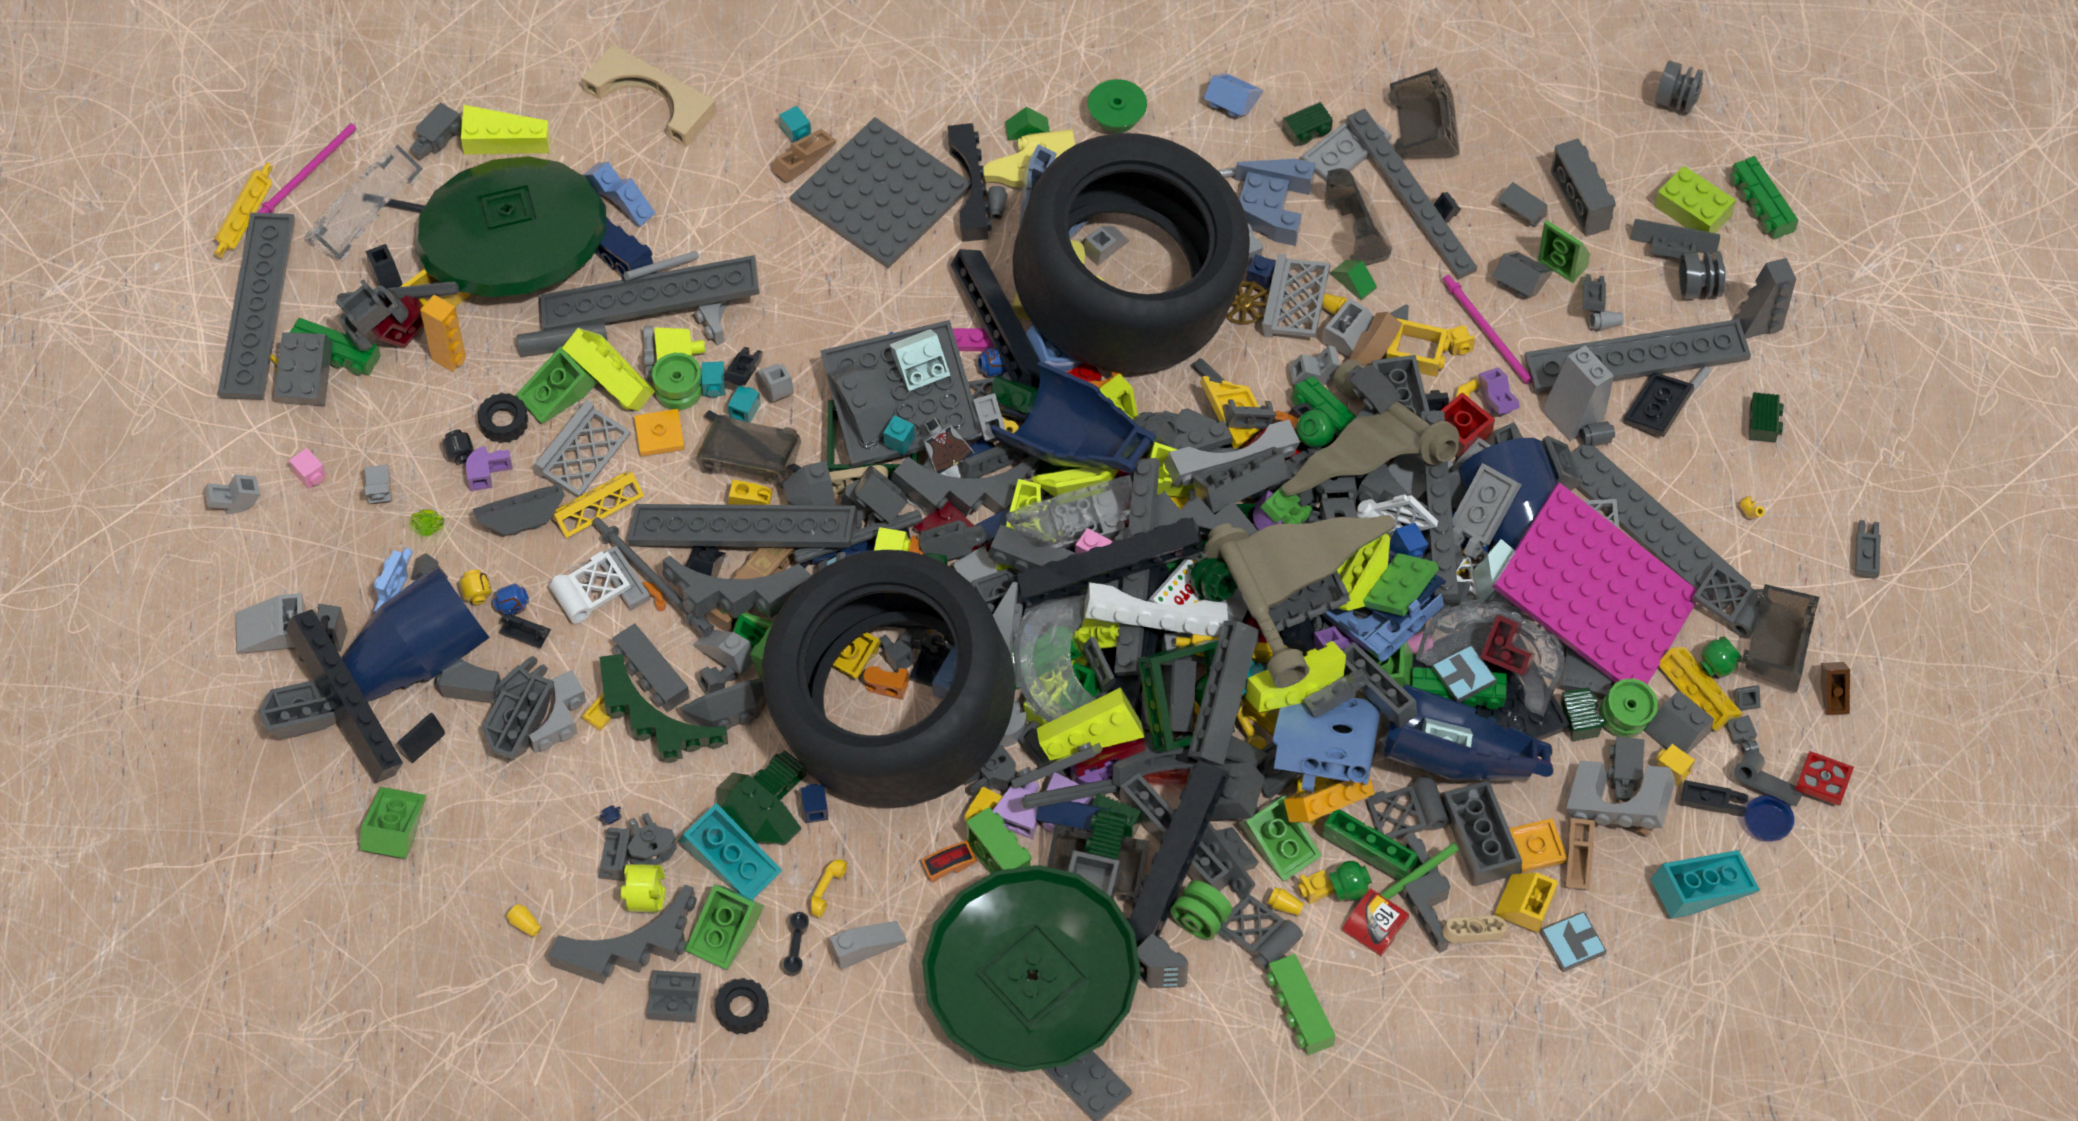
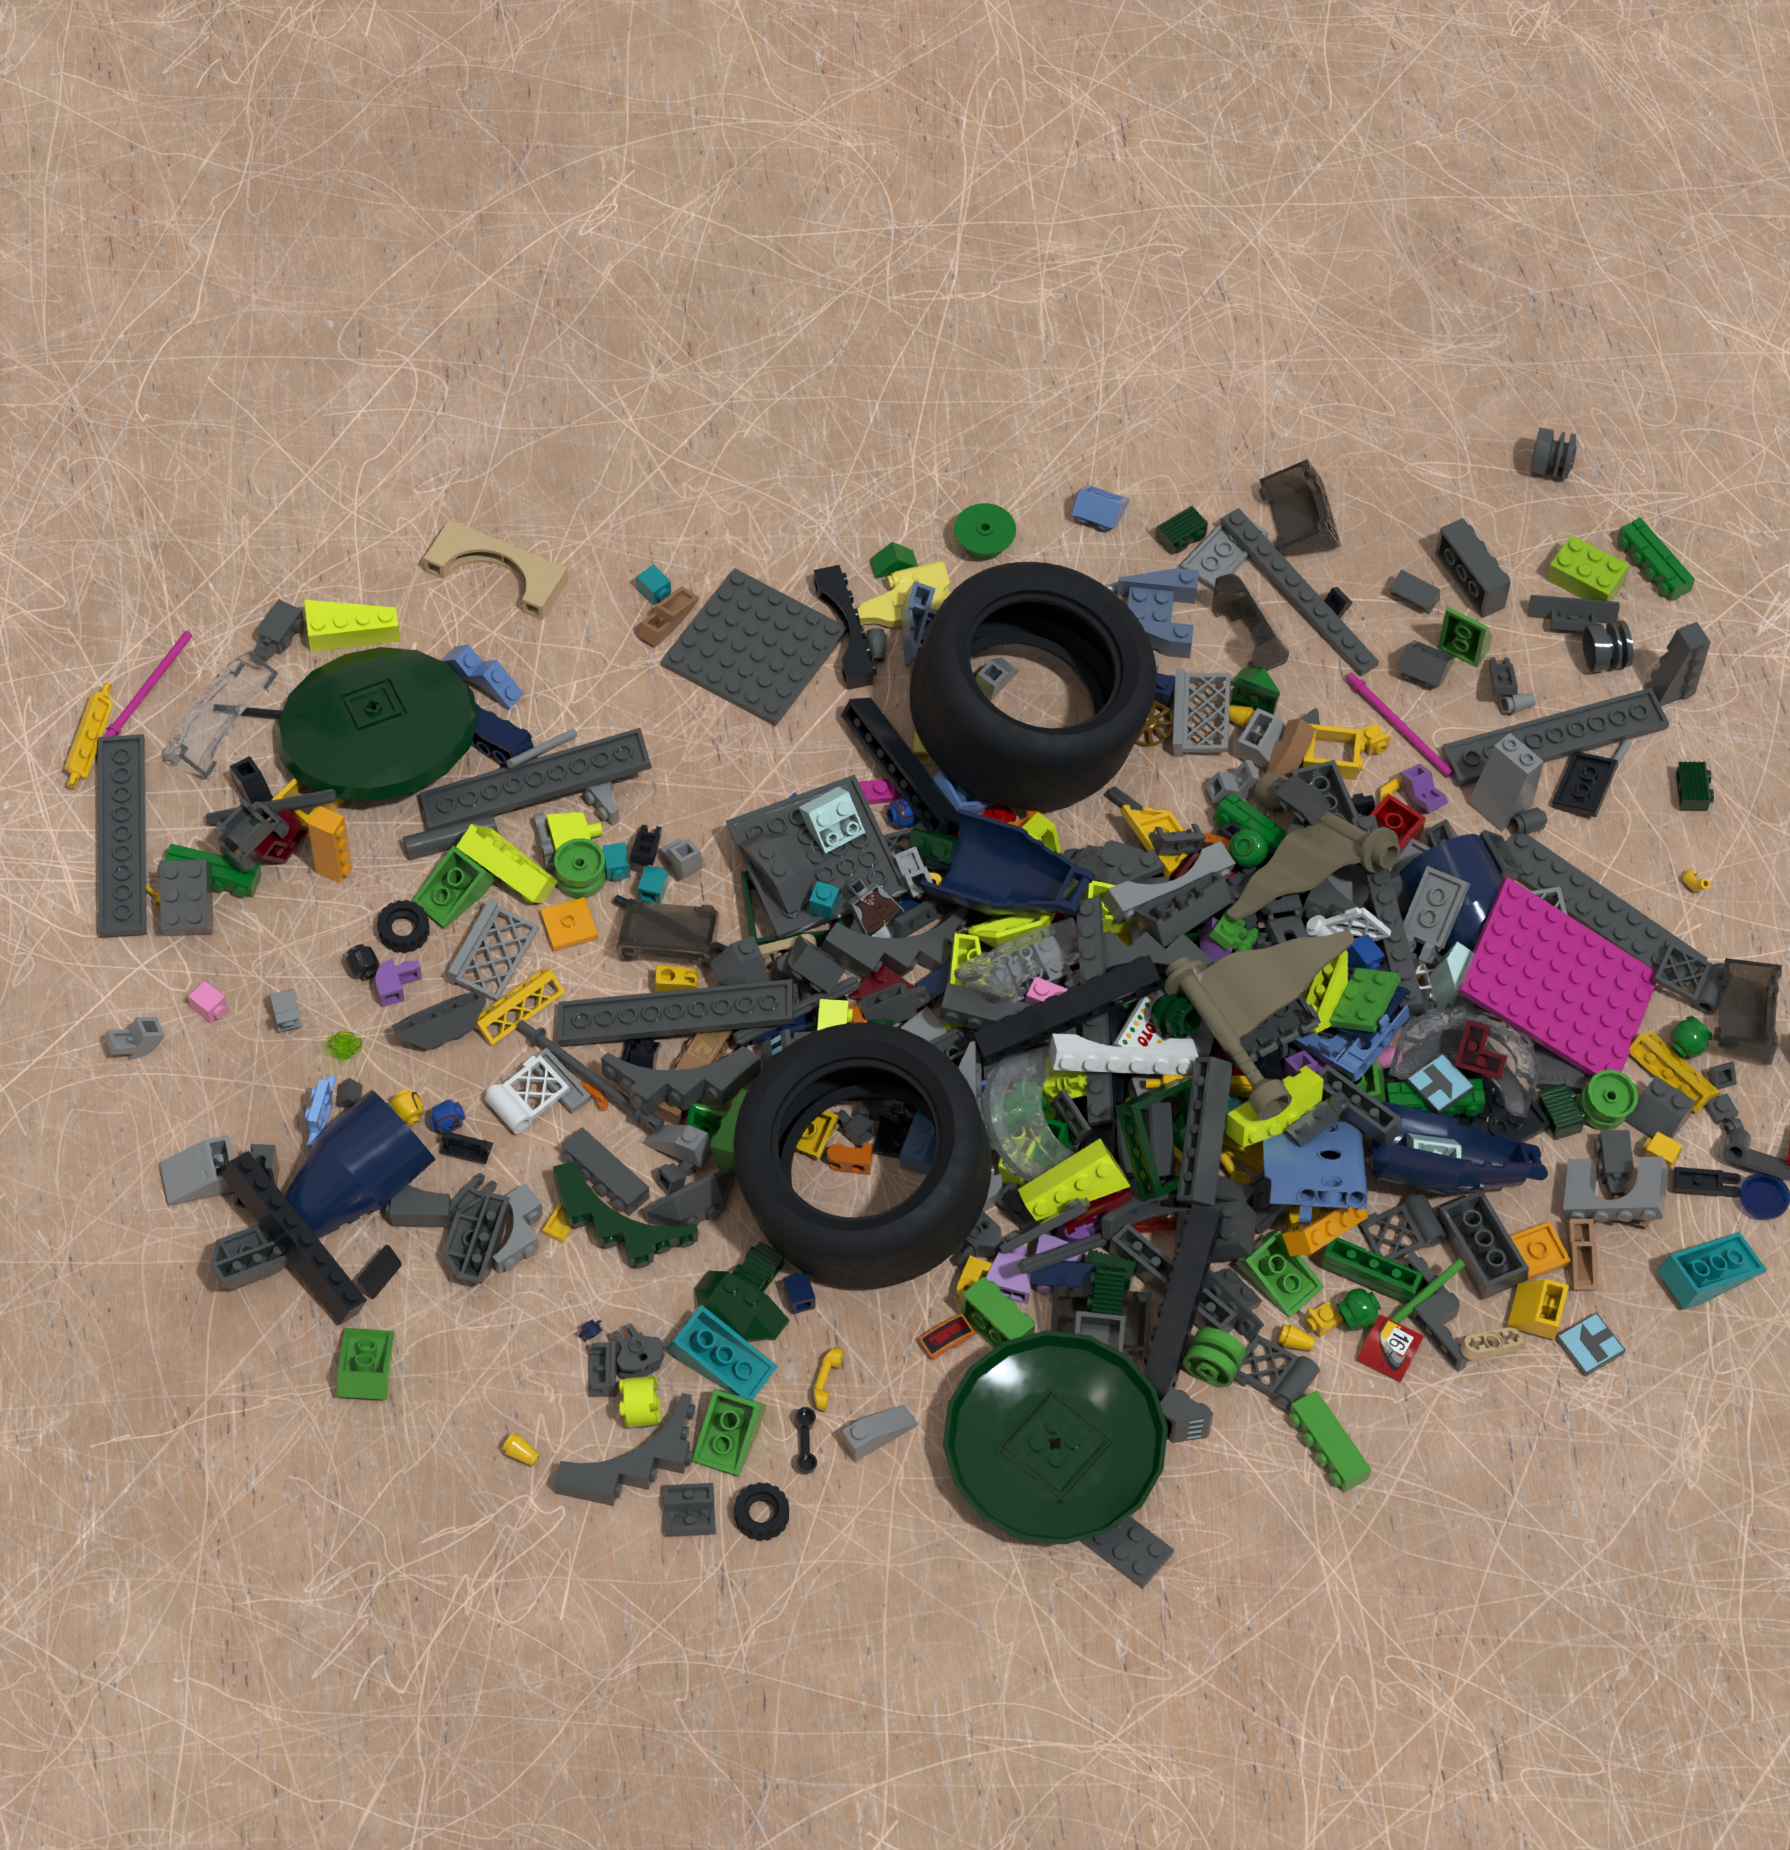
camera: 10 degrees left, 0 degrees up
none -> dark green plate [1230,677,1280,715]

